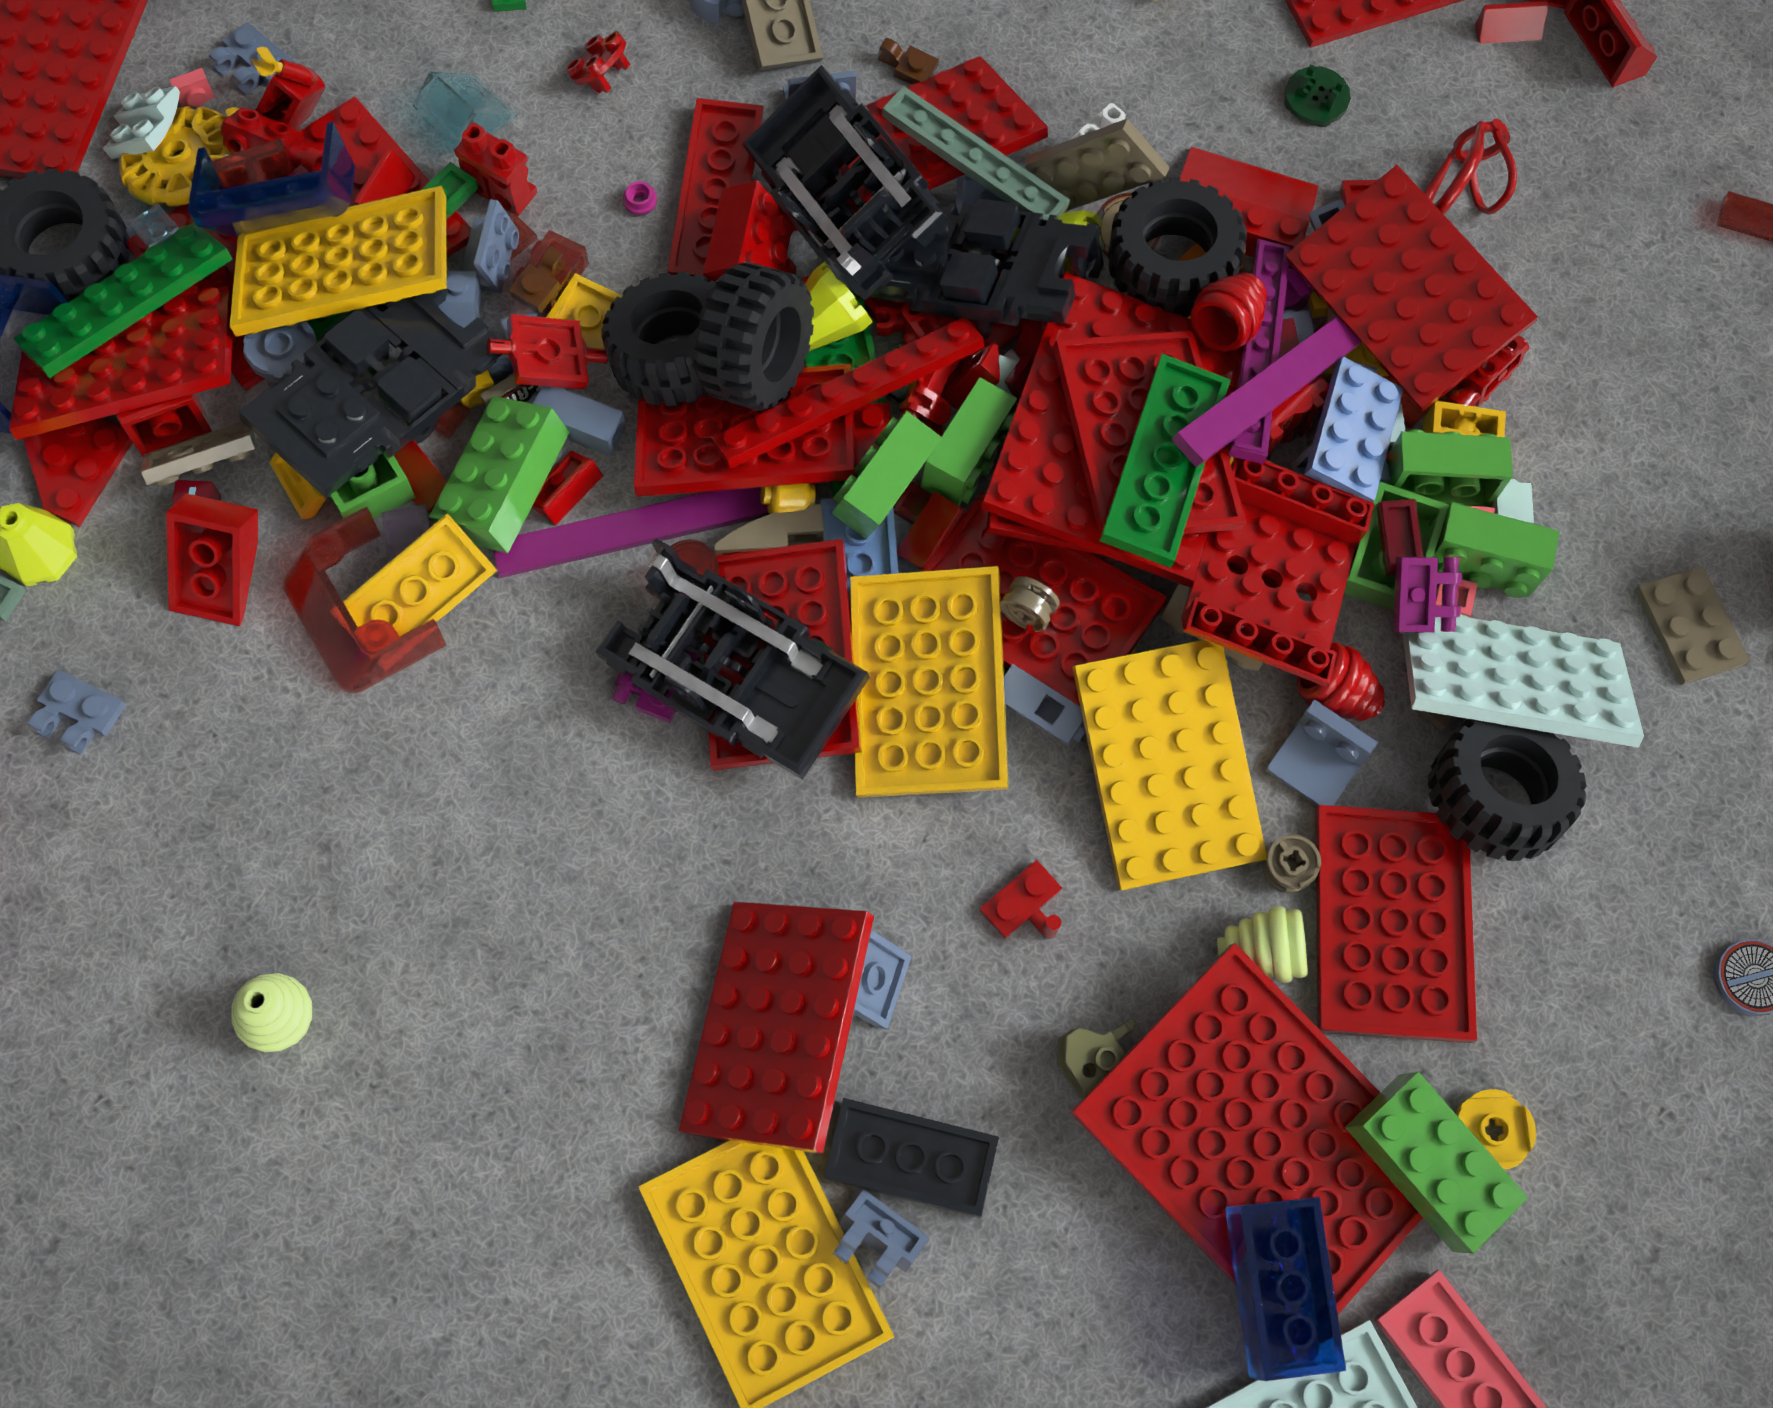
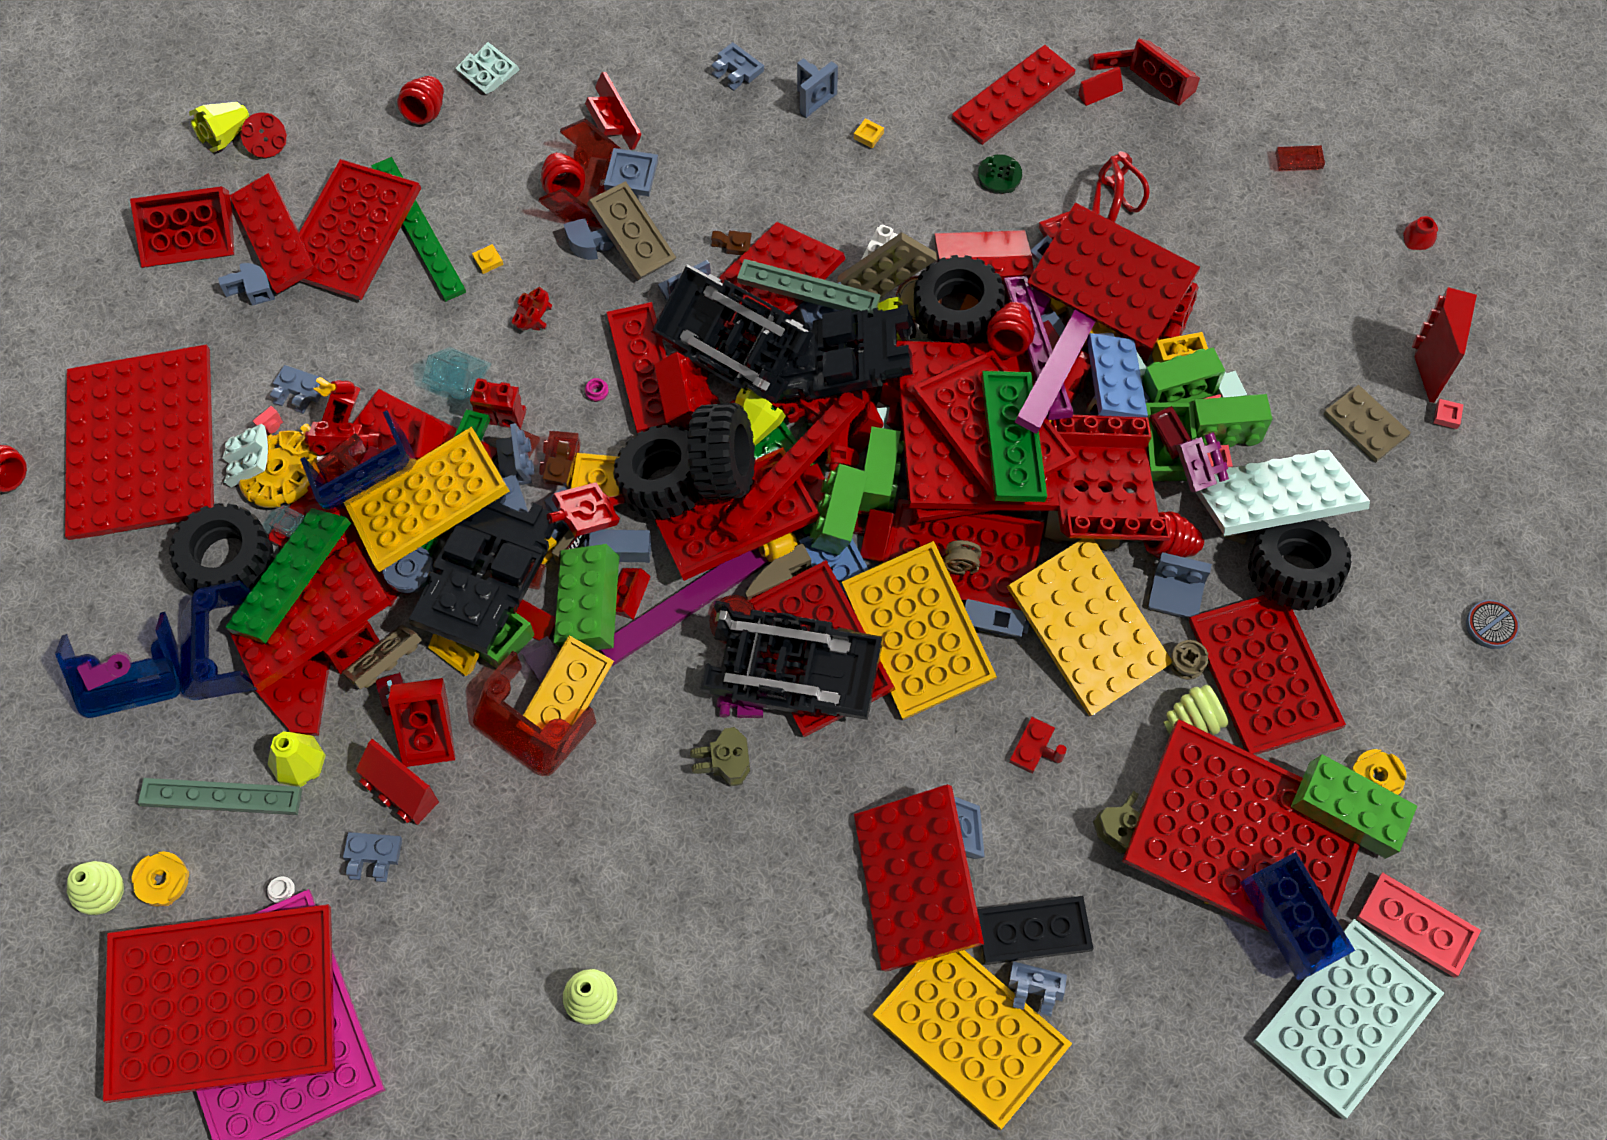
camera: 15 degrees left, 5 degrees down
none -> red slope [356,738,439,825]
none -> olive hinge [690,727,750,786]

